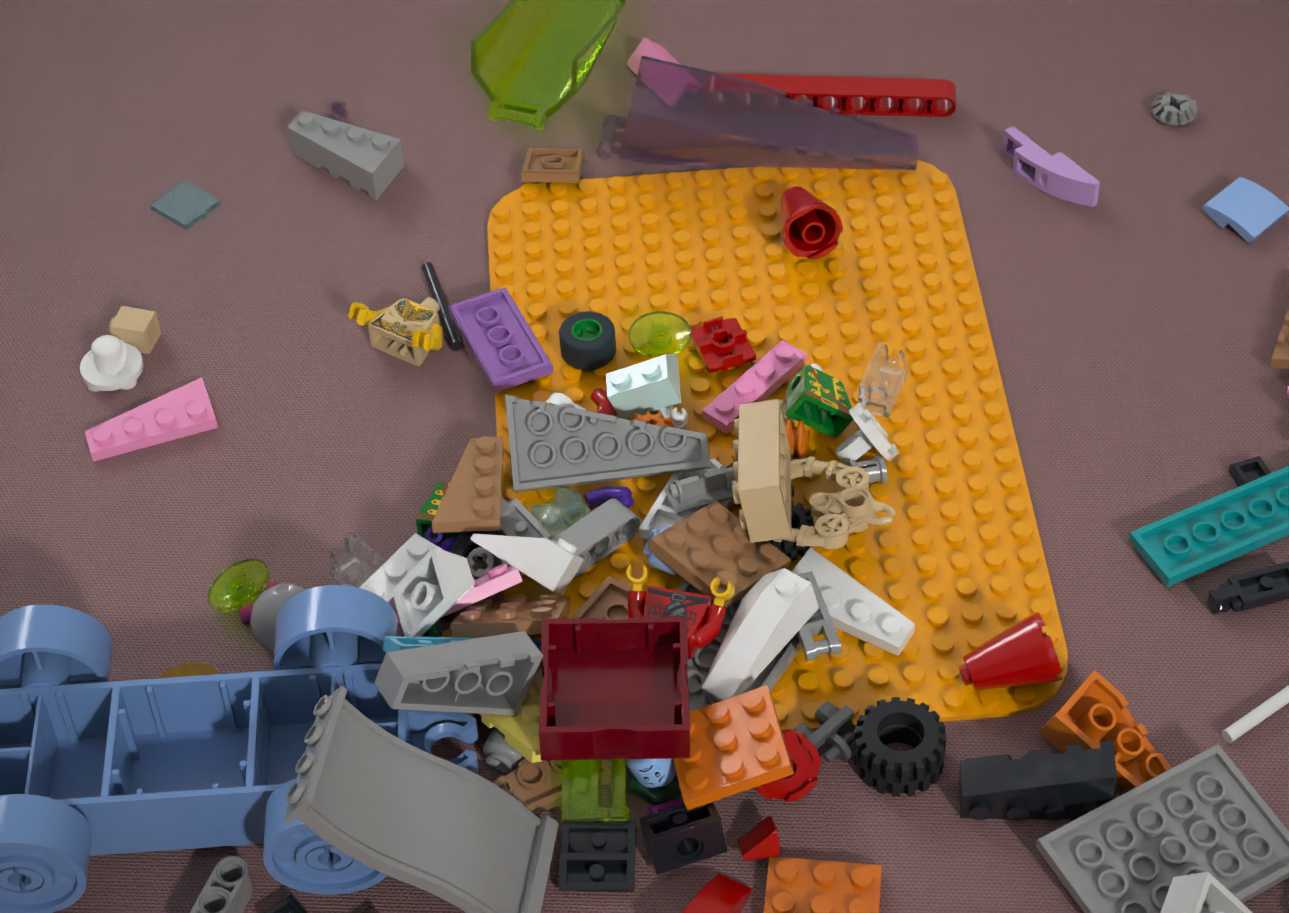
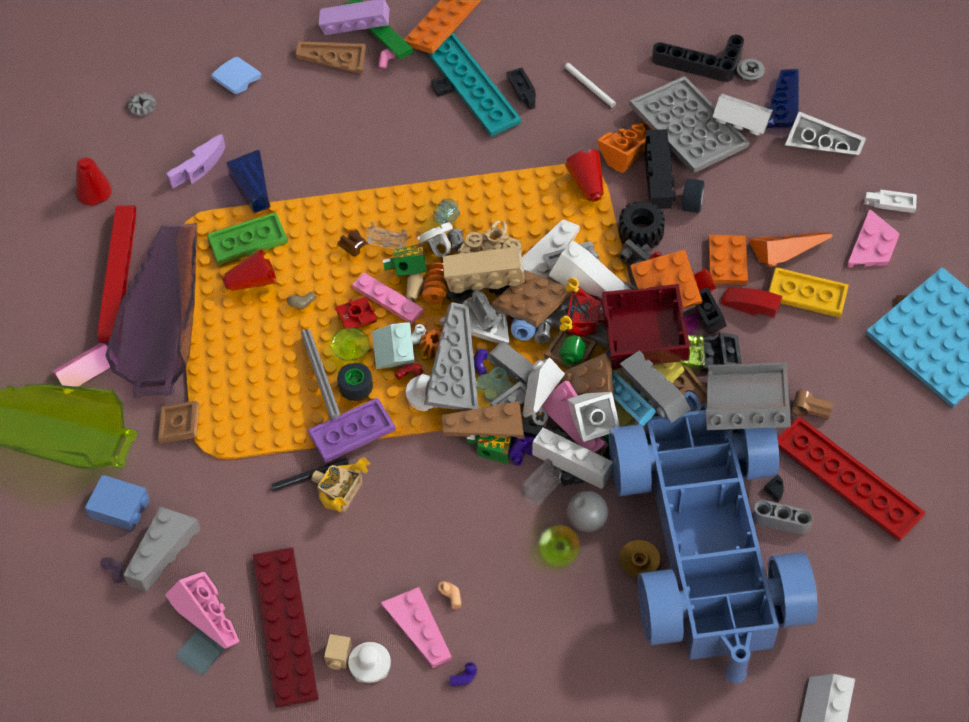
camera: 95 degrees left, 10 degrees up
none -> red cone [75,157,112,206]
none -> medium blue brick [85,475,150,531]
none -> bright pink wedge [165,572,240,649]
none -> bright green tile [207,212,288,265]
none -> clear blue slope [226,149,271,214]
none -> dark red plate [253,547,319,708]
none -> dark tan arm [287,292,316,309]
none -> light grey axle [301,329,340,420]
none -> reddish brown piece [337,229,366,256]
none -> clear light blue head [433,199,460,225]
none -> light nougat arm [438,581,462,609]
none -> dark purple arm [450,662,477,687]
none -> light grey bush [534,319,553,343]
none -> green head [558,335,586,365]
none -> black wheel [682,178,705,213]

